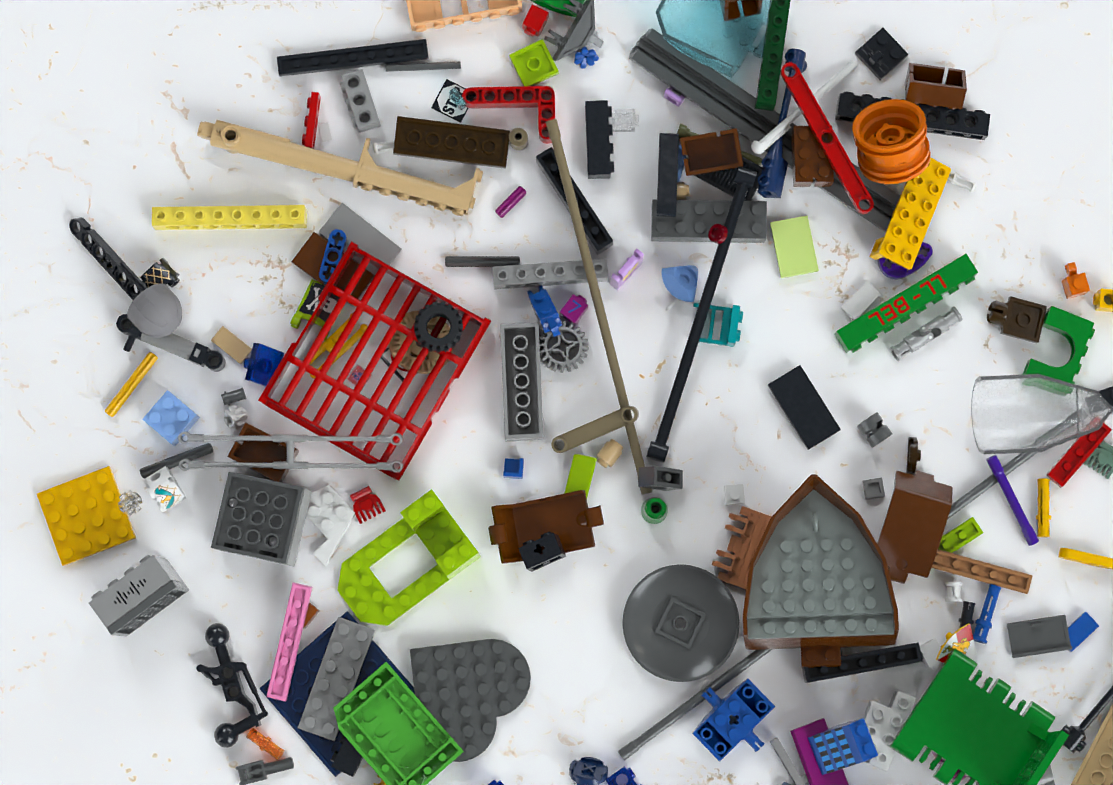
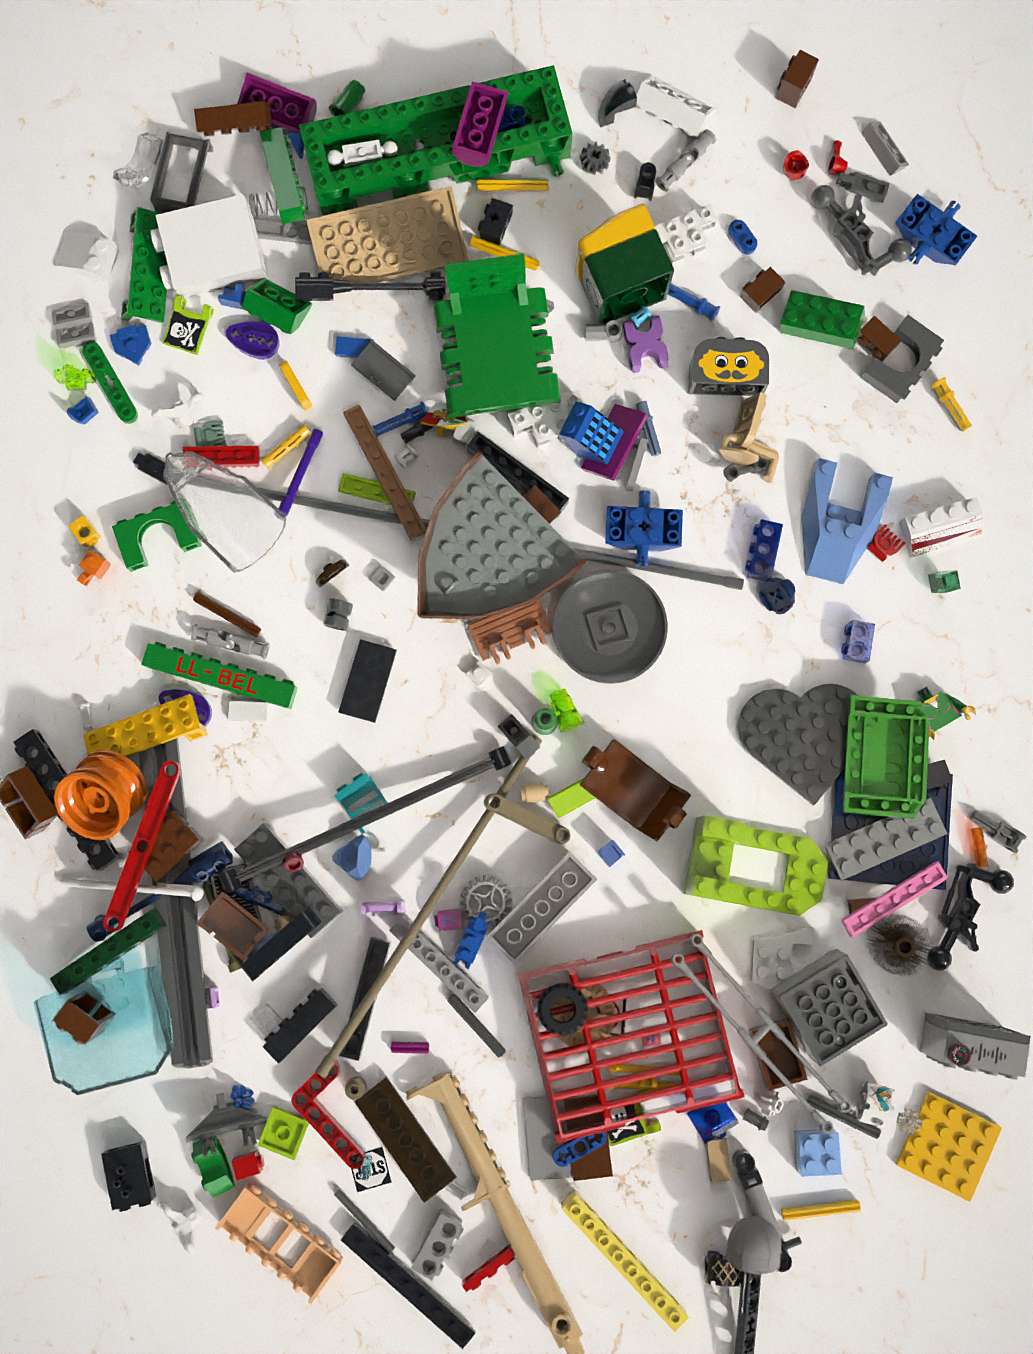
camera: 135 degrees left, 0 degrees up
red piece [350,486,386,524] -> none
black brick [518,532,567,572] -> none
yellowish green tile [770,215,819,278] -> none
black hinge [855,27,908,80] -> none
reddish brown panel [877,470,953,584] -> none
dark brown plate [987,296,1047,344] -> none
none -> reddish brown axle [193,592,261,637]
none -> dark blue piece [235,885,284,916]
none -> clear neon green plant [549,688,585,733]
none -> dark brown piece [866,914,935,977]
none -> black tile [948,1044,971,1066]

